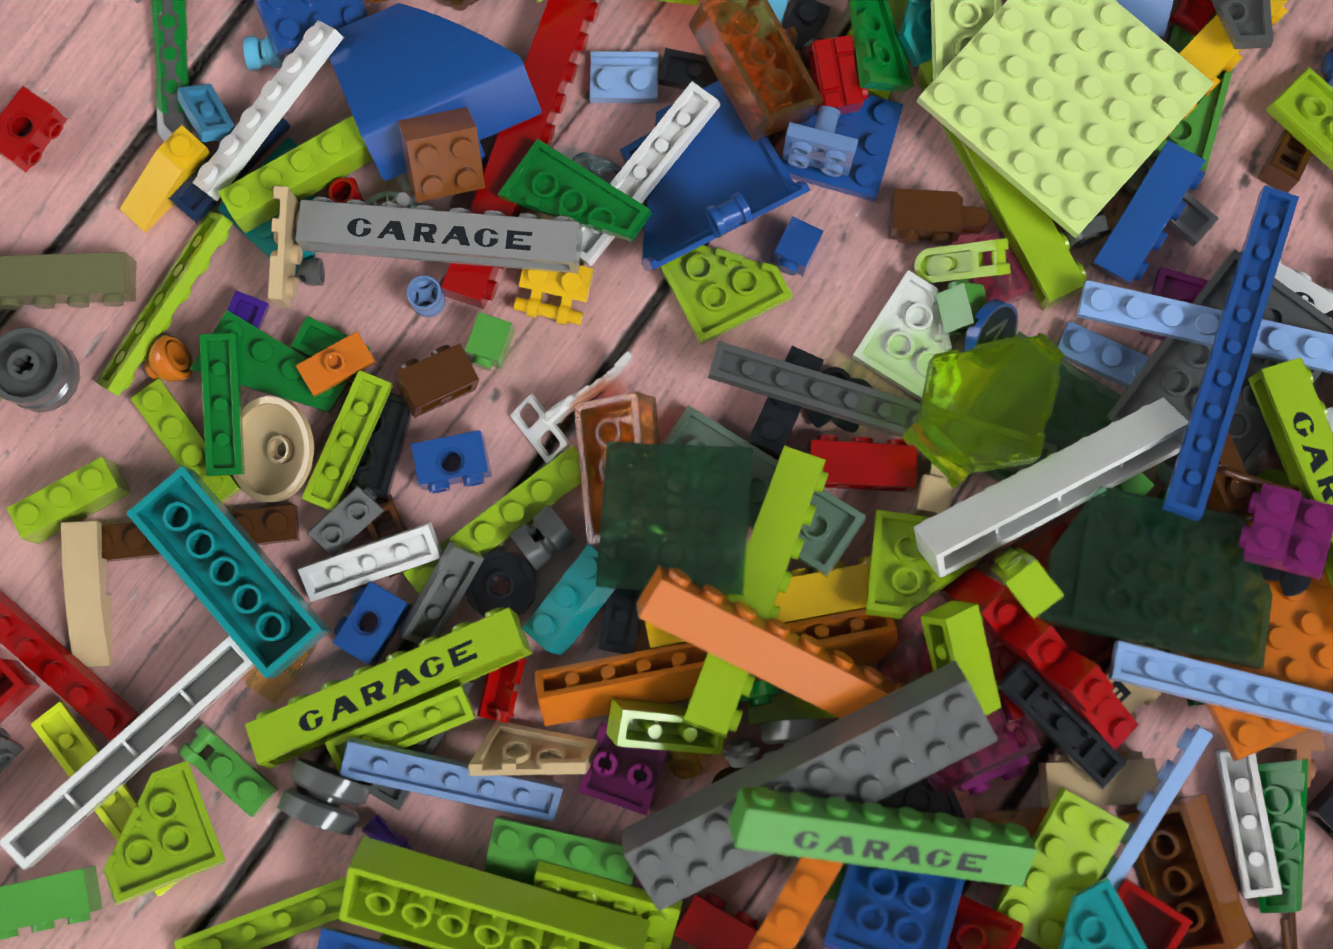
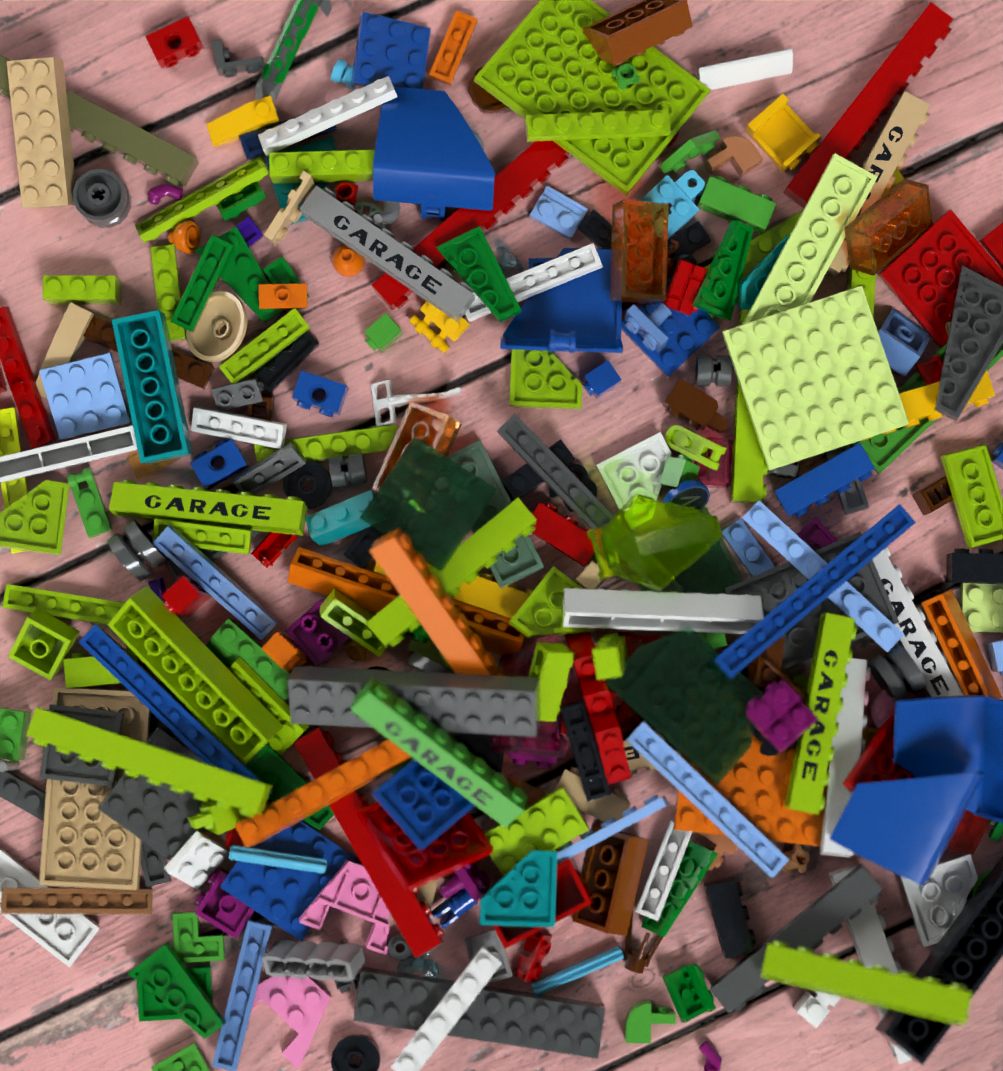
camera: 30 degrees right, 5 degrees up
dark azure plate [177,84,236,142] -> none
dark grey hinge [298,258,325,286] -> none
reddish brown brick [395,343,479,418] -> none
dark orange brick [398,107,485,202] -> none
medium blue wheel [406,276,446,318] -> none
tan wing [468,721,598,776] -> none
light grey plate [723,738,760,768] -> none
none -> light blue plate [39,352,131,440]
none -> magenta arm [147,183,183,205]
none -> red brick [162,576,211,616]
none -> dark grey bracket [212,40,265,78]
none -> green plate [216,182,267,221]
none -> orange brick [262,632,308,673]
none -> orange brick [332,244,365,277]
none -> dark grey wheel [695,355,732,387]

